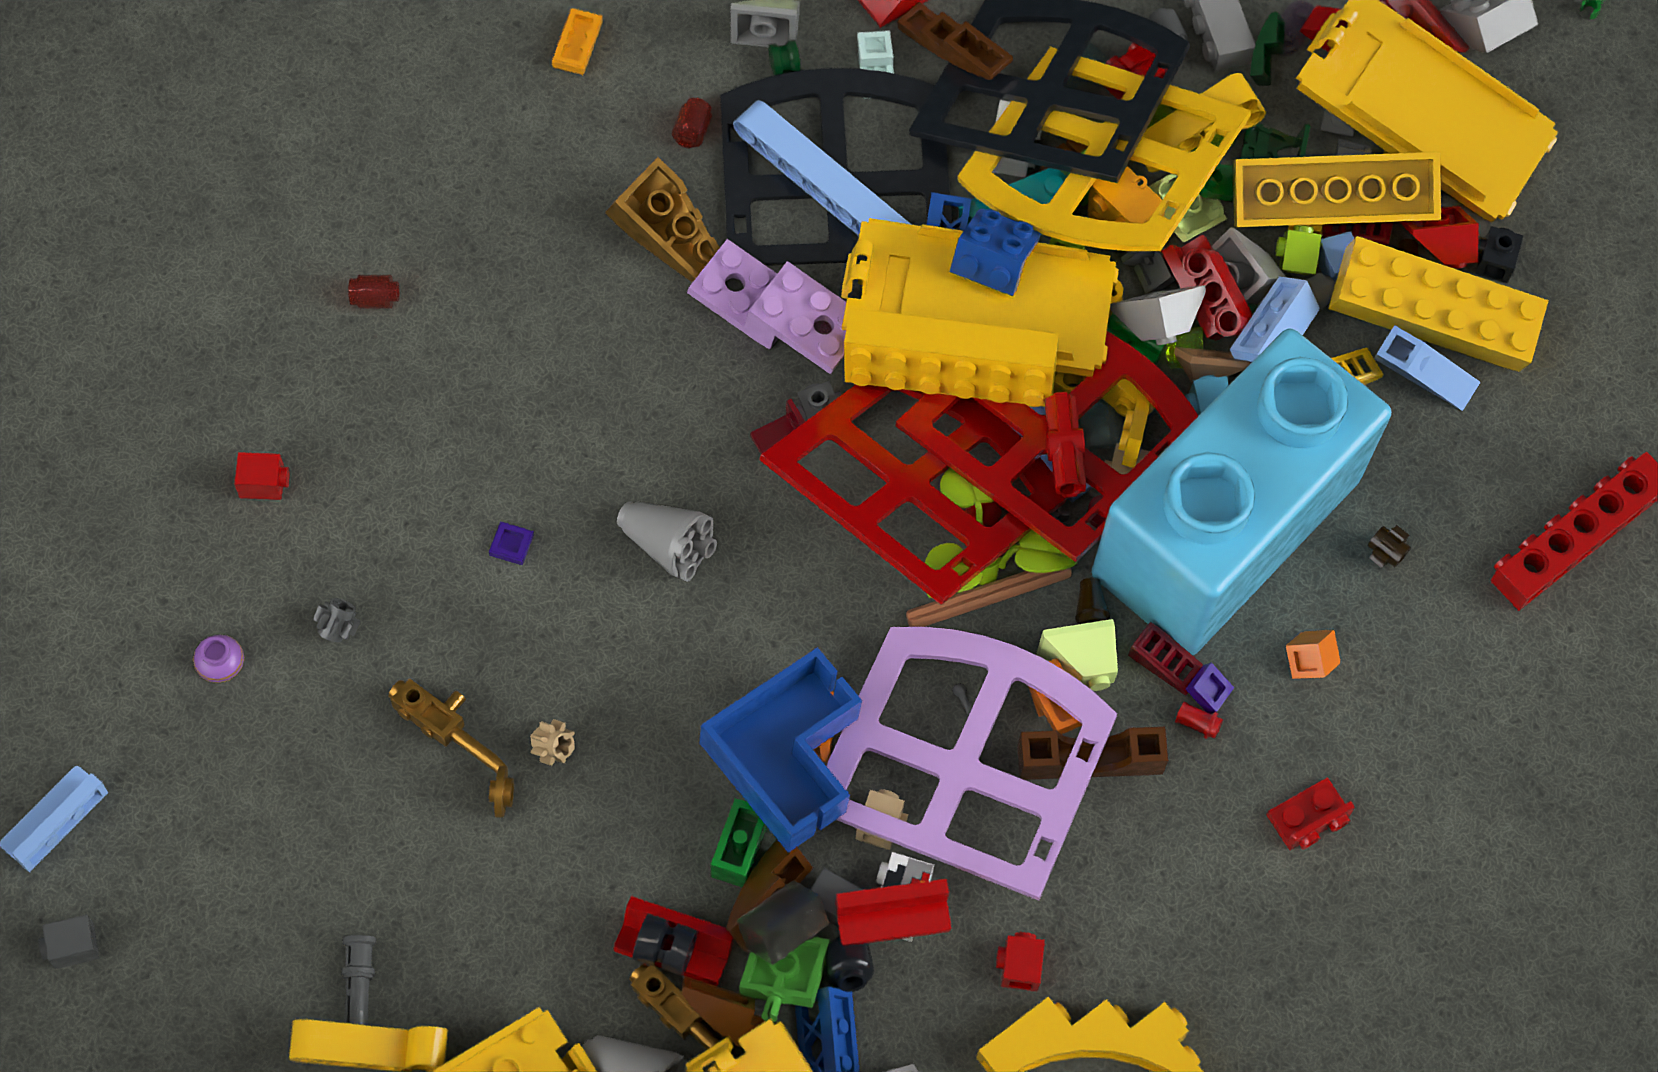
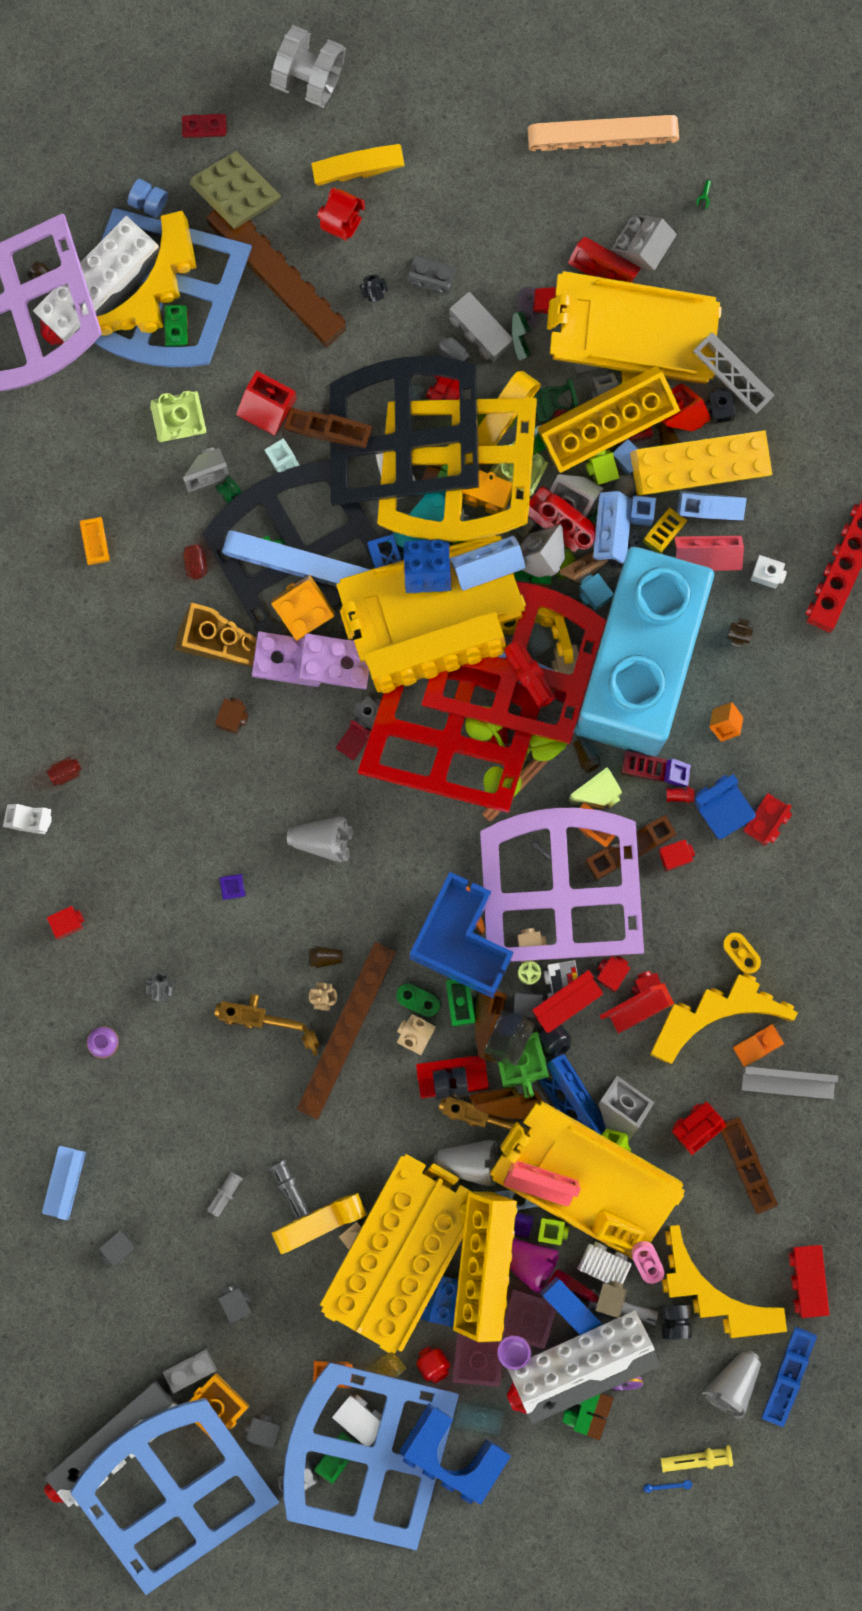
camera: 25 degrees left, 15 degrees up
none -> white brick [3,804,51,834]
none -> light grey axle [208,1171,243,1217]
none -> reddish brown brick [215,697,249,734]
none -> light orange brick [271,574,335,641]
none -> reddish brown brick [297,942,396,1120]
none -> dark brown cone [309,946,343,968]
none -> green plate [396,984,440,1017]
none -> tan brick [397,1014,436,1055]
none -> light blue panel [450,536,526,591]
none -> yellowish green wheel [518,961,541,985]
none -> red brick [596,955,630,993]
none -> red panel [600,983,674,1034]
none -> medium blue brick [630,496,656,526]
none -> red brick [658,839,695,872]
none -> coral panel [674,536,744,571]
none -> light grey fence [693,332,775,415]
none -> blue bracket [694,774,756,840]
none -> yellow plate [723,933,761,974]
none -> white brick [750,555,787,589]

